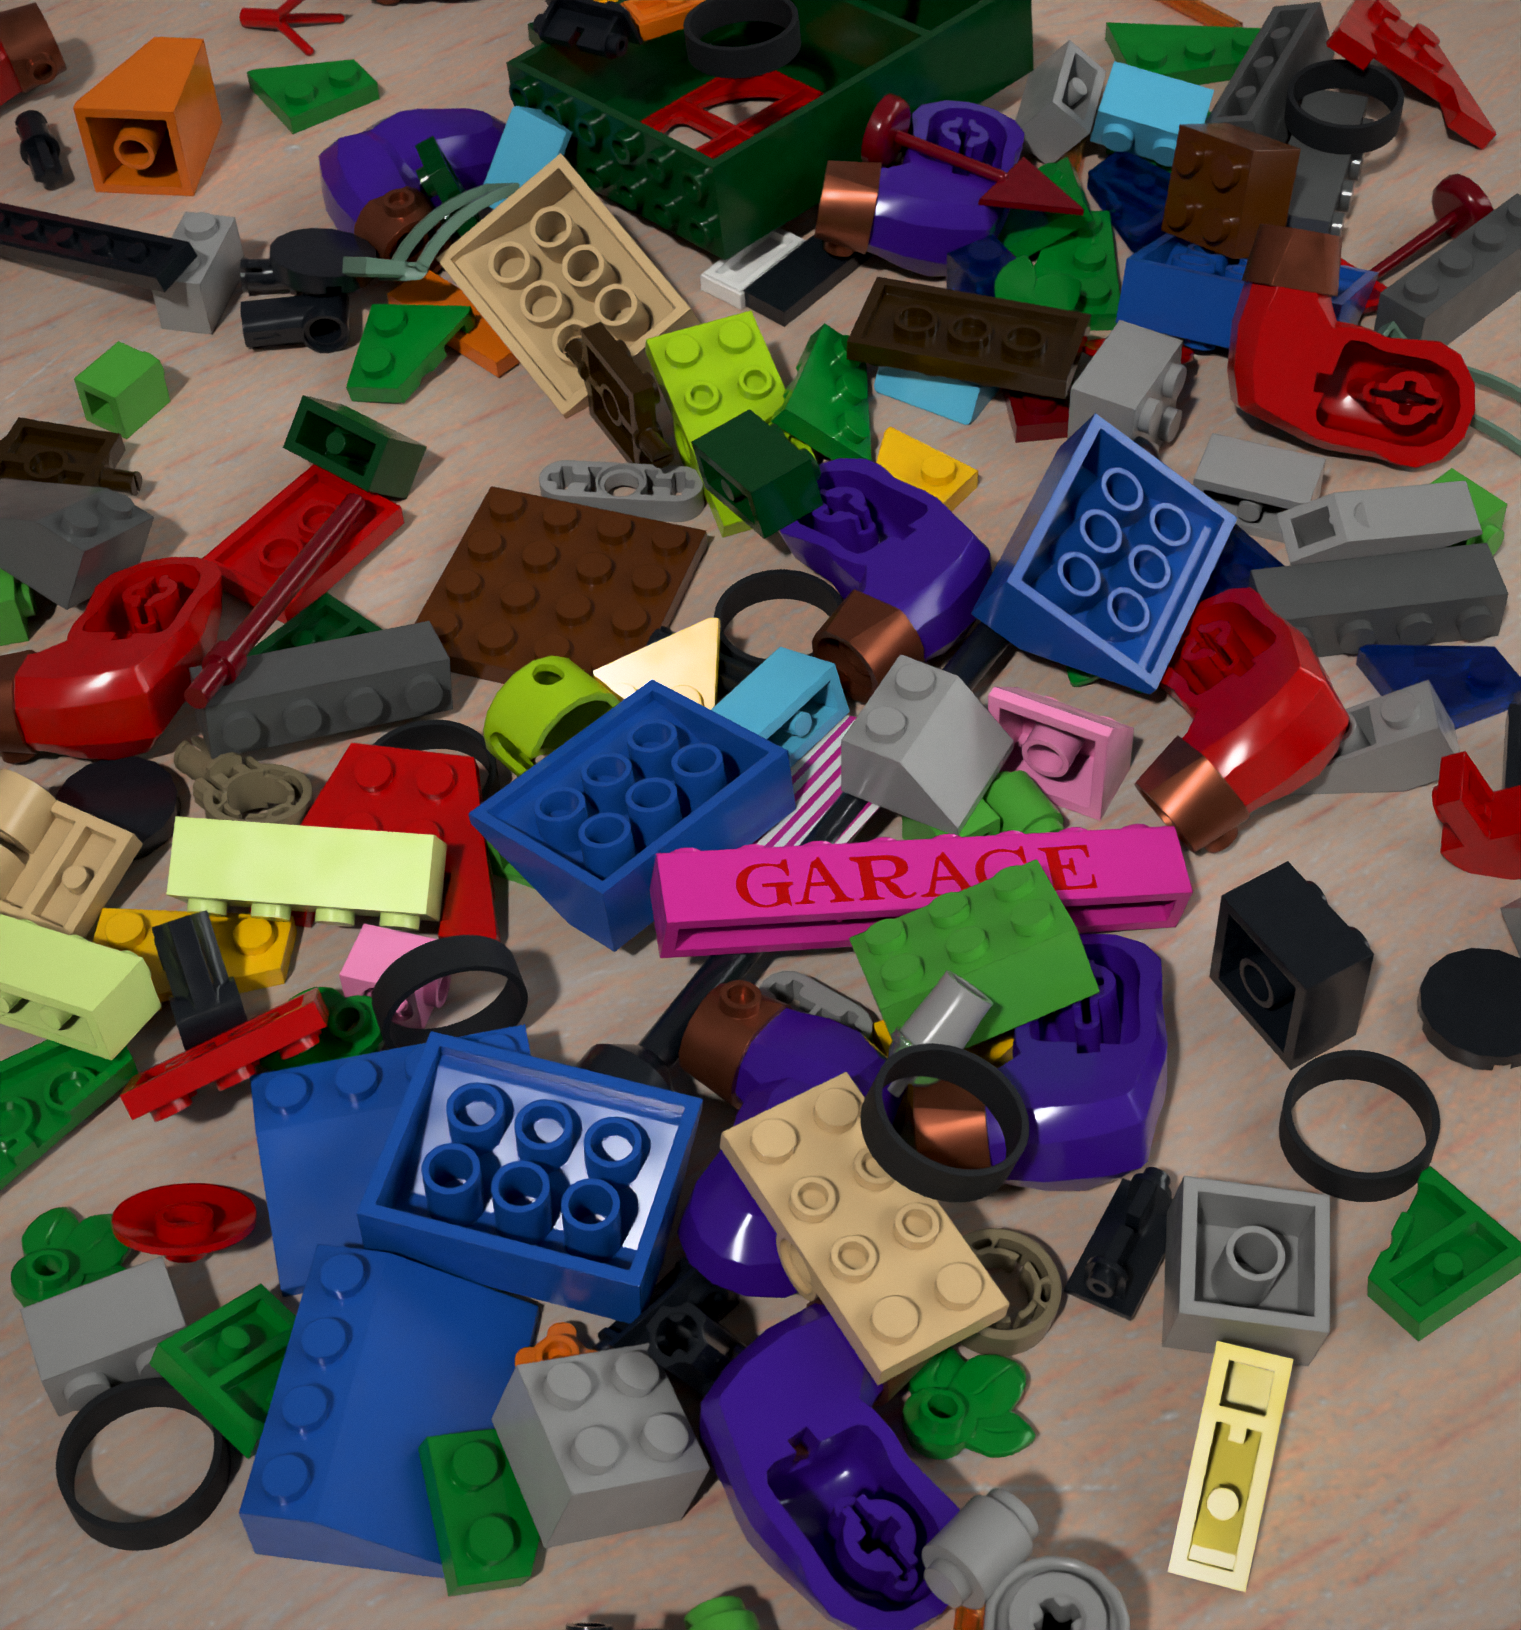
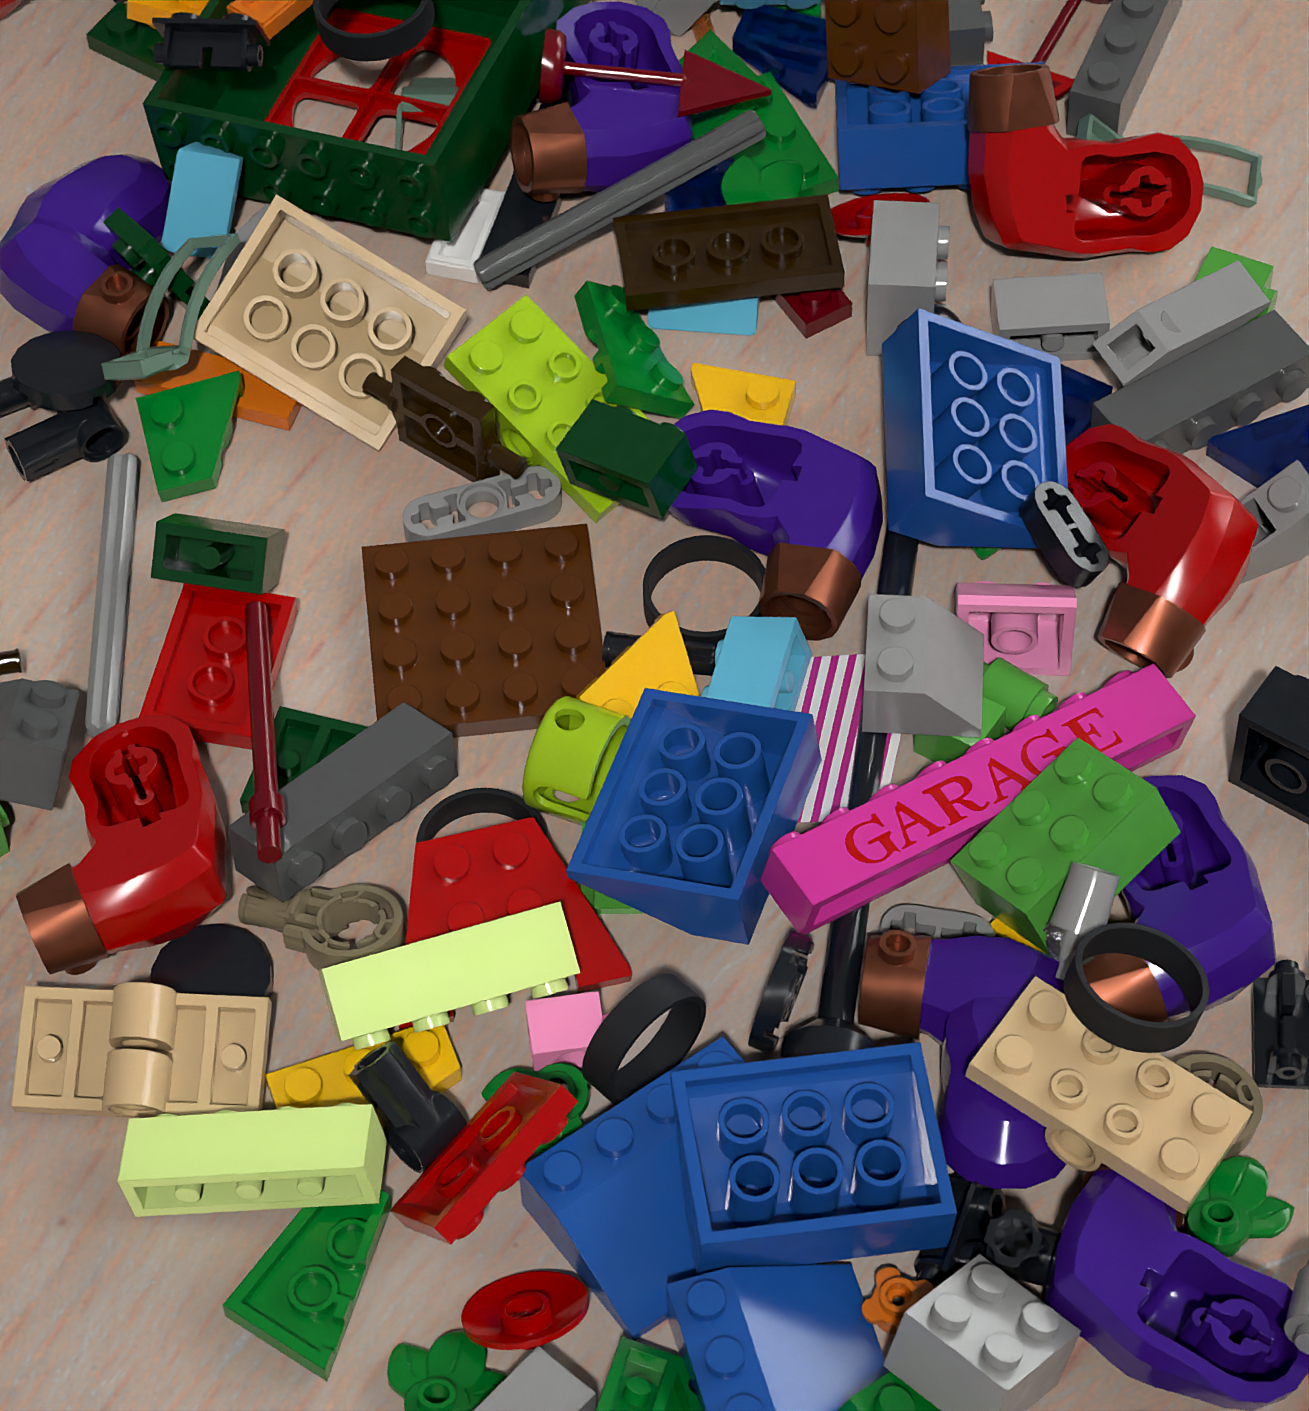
camera: 25 degrees left, 5 degrees up
none -> light grey axle [84,453,139,738]
none -> dark grey axle [473,110,766,289]
none -> black tile [748,931,815,1054]
none -> black beam [1020,481,1109,587]

